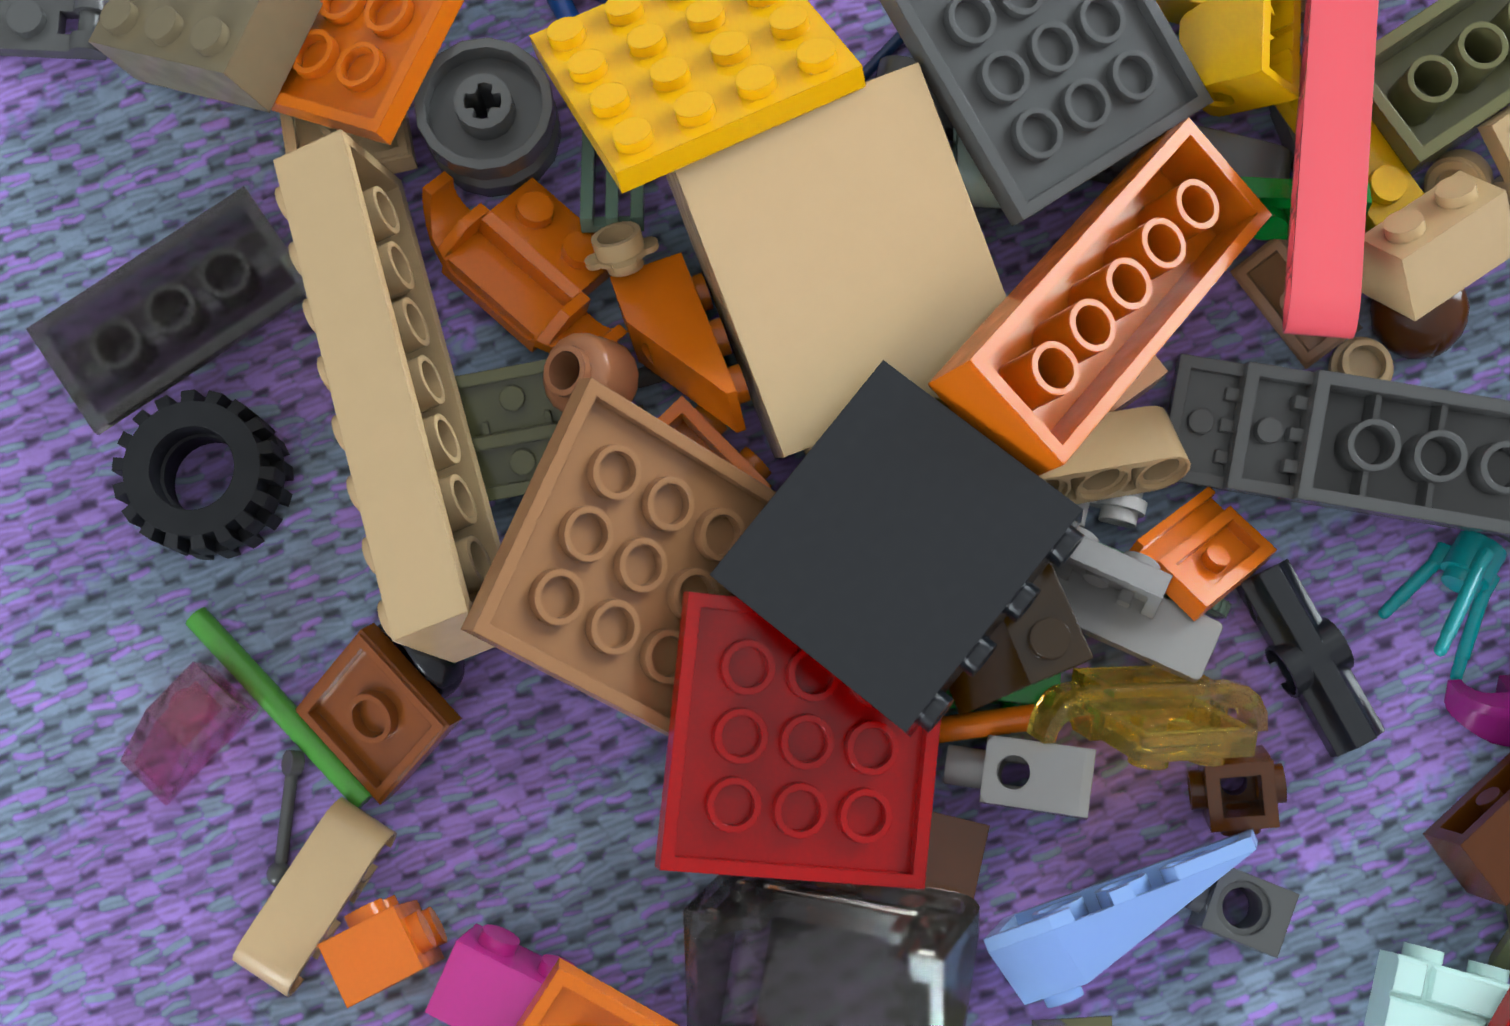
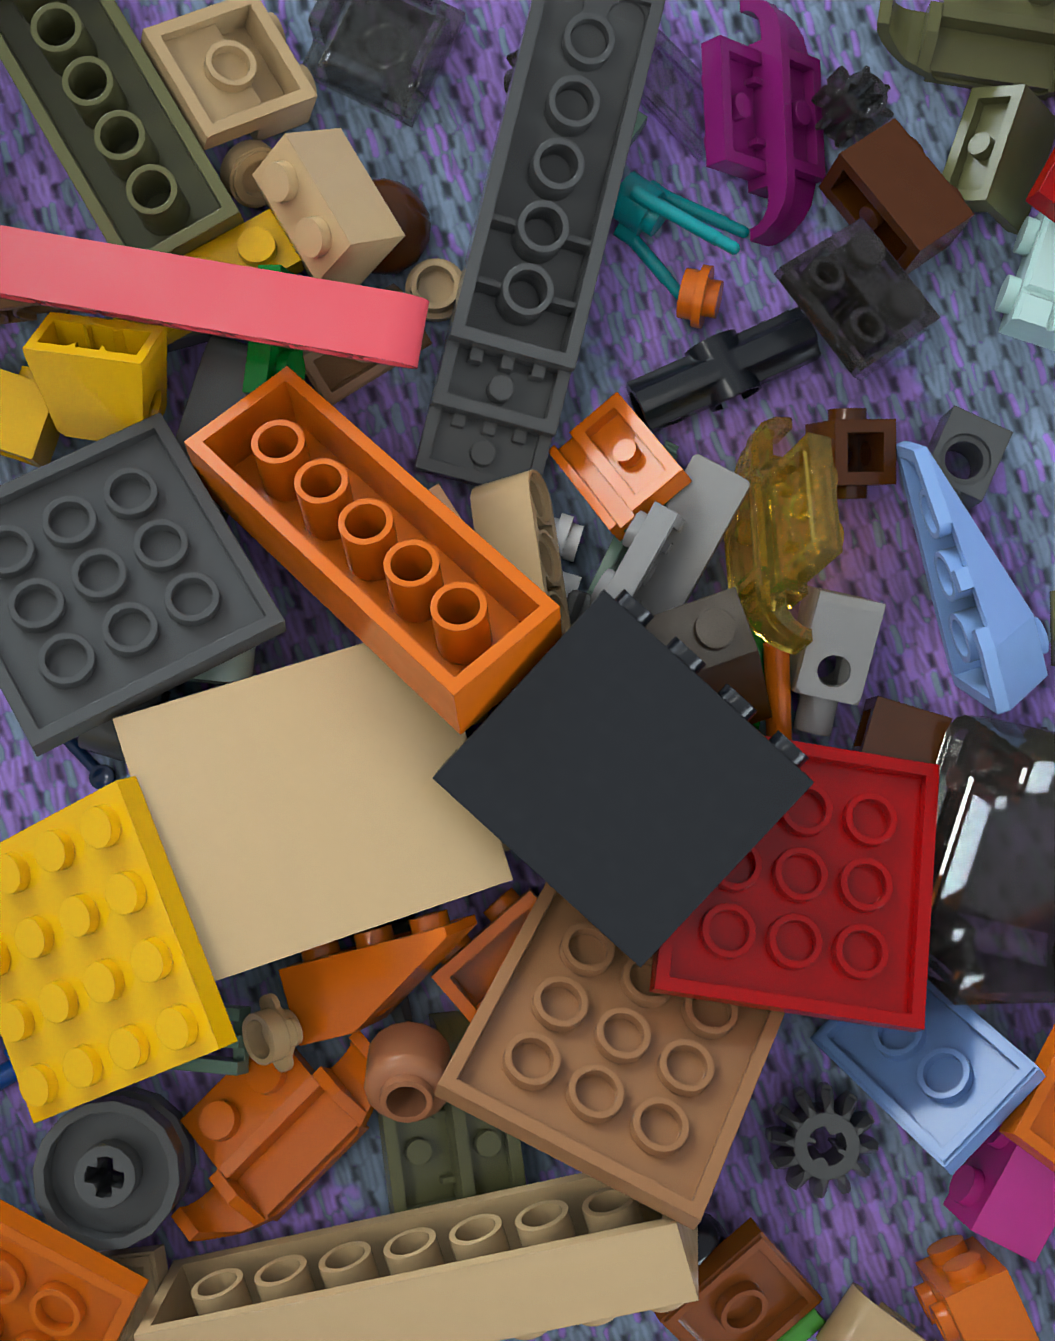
camera: 90 degrees left, 5 degrees up
none -> orange plate [676,264,724,329]
none -> dark grey gear [765,1082,879,1198]
none -> clear smoke slope [774,217,940,381]
none -> medium blue tile [810,972,1046,1176]

